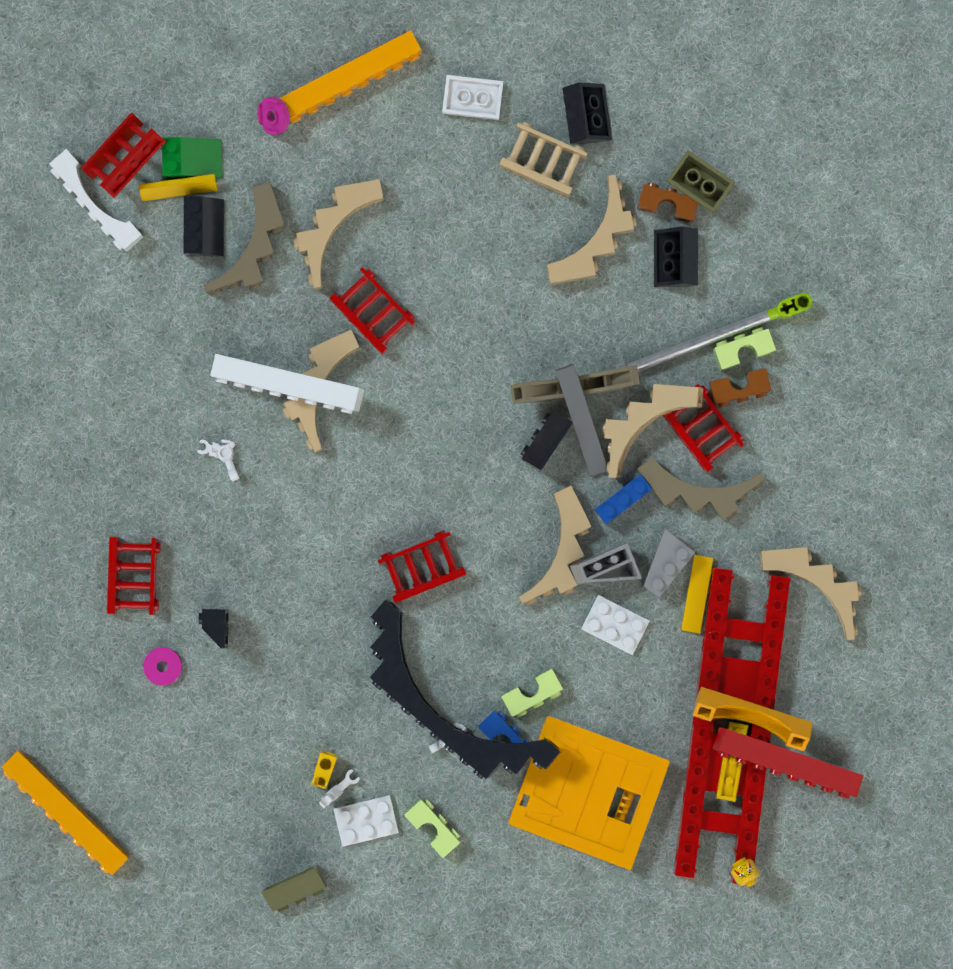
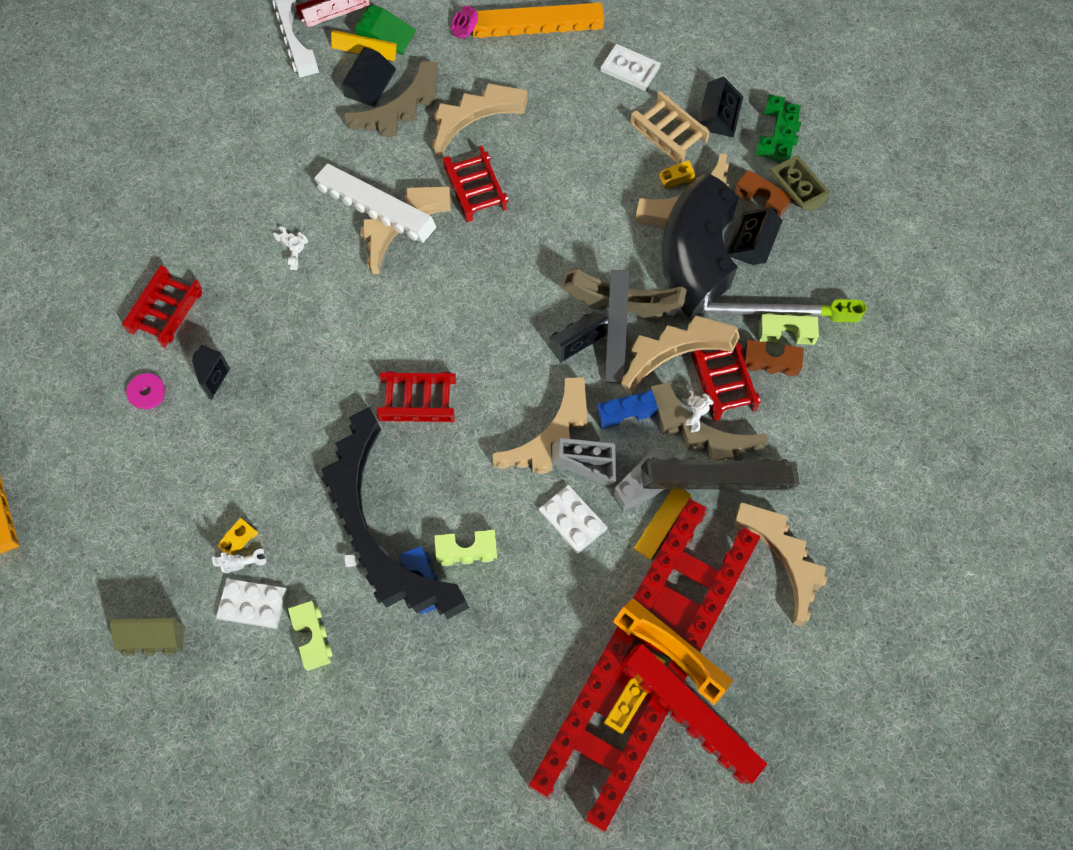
camera: 25 degrees right, 20 degrees down
light orange door [508,716,670,870] -> none
yellow head [731,857,760,888] -> none
none -> clear smoke brick [641,457,800,490]
none -> yellow leg [659,160,695,189]
none -> black brick [661,174,739,320]
none -> white piece [681,391,714,432]
none -> green bracket [755,94,801,164]

